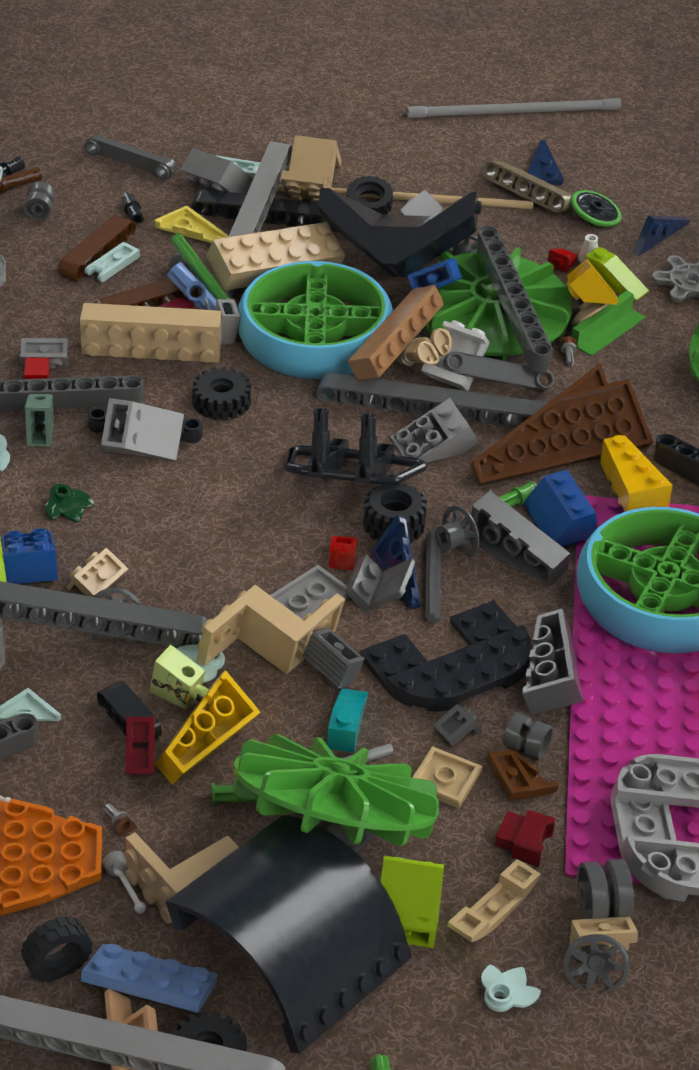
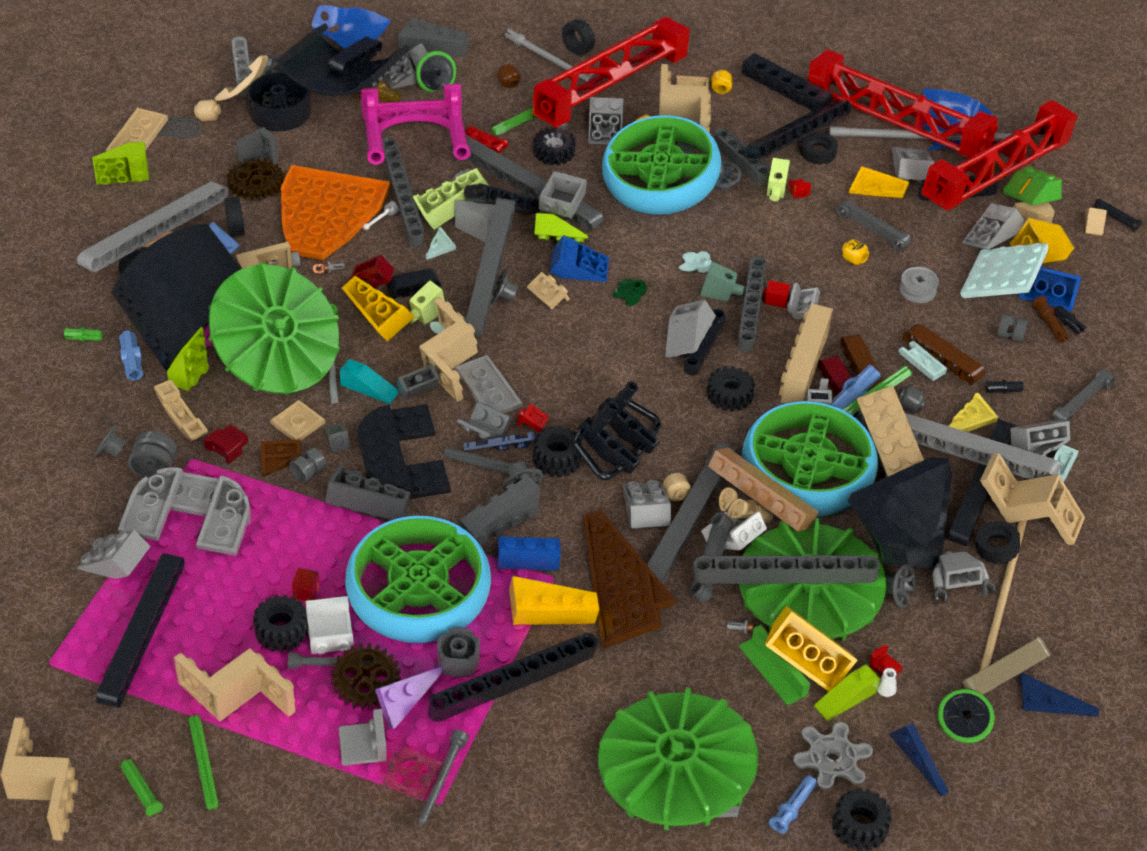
camera: 105 degrees right, 5 degrees up
blue brick [408,258,462,289] -> none
light aqua plate [481,965,541,1012] -> none
bright green axle [499,481,537,507] -> none
tan panel [570,916,638,951] -> none
none -> medium blue piece [119,330,143,381]
none -> tan head [663,473,691,502]

